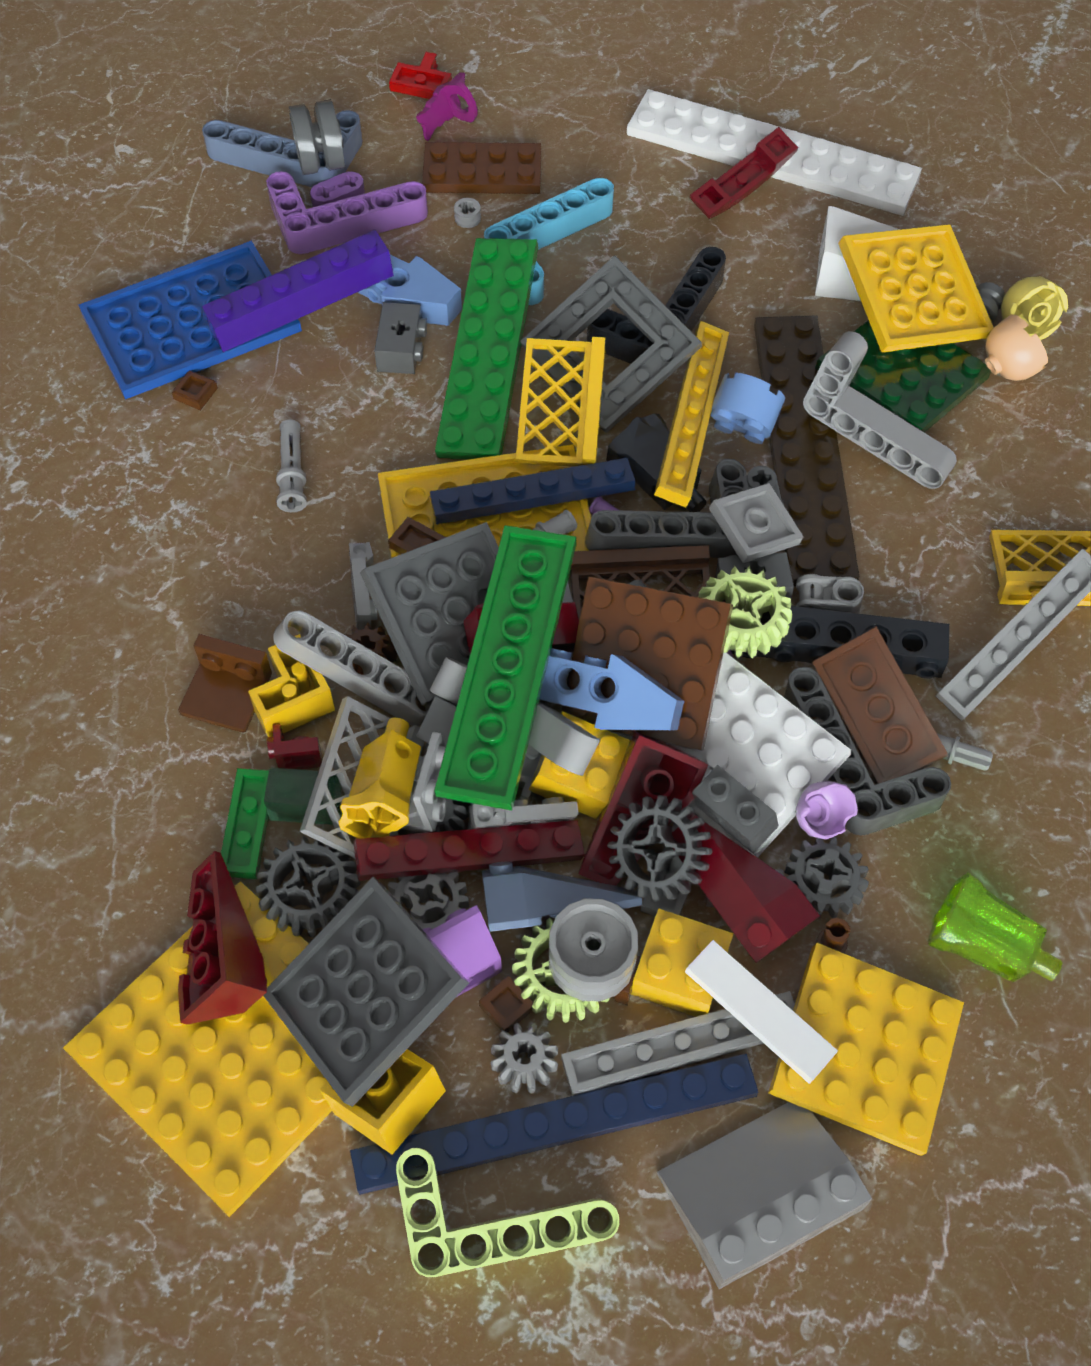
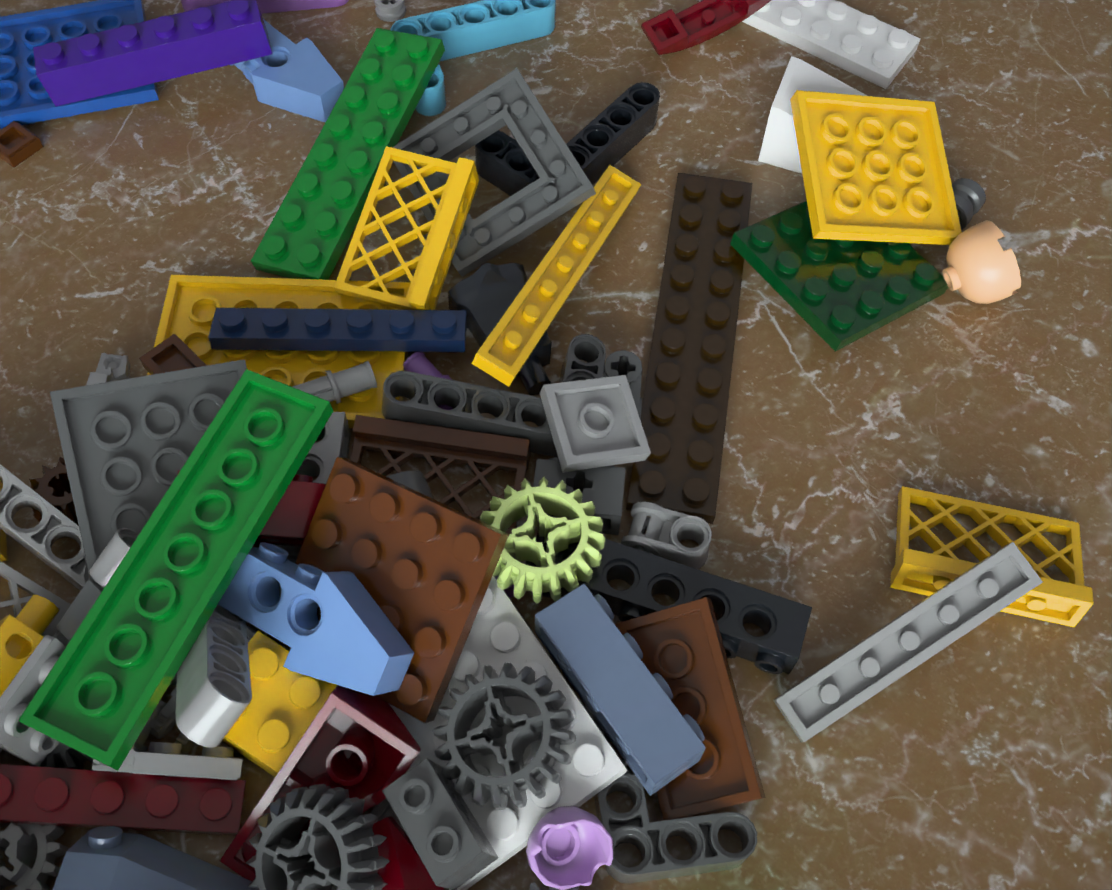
camera: 10 degrees right, 0 degrees up
light grey pin [276,419,307,513] -> none
dark grey brick [374,302,427,374] -> none
medium blue brick [710,373,785,444] -> none
light grey beam [803,331,957,489] -> none
light grey axle [937,734,993,771] -> none
light yellow cylinder [1001,276,1068,340] -> none
none -> dark grey gear [433,663,576,810]
none -> sand blue brick [535,584,706,796]

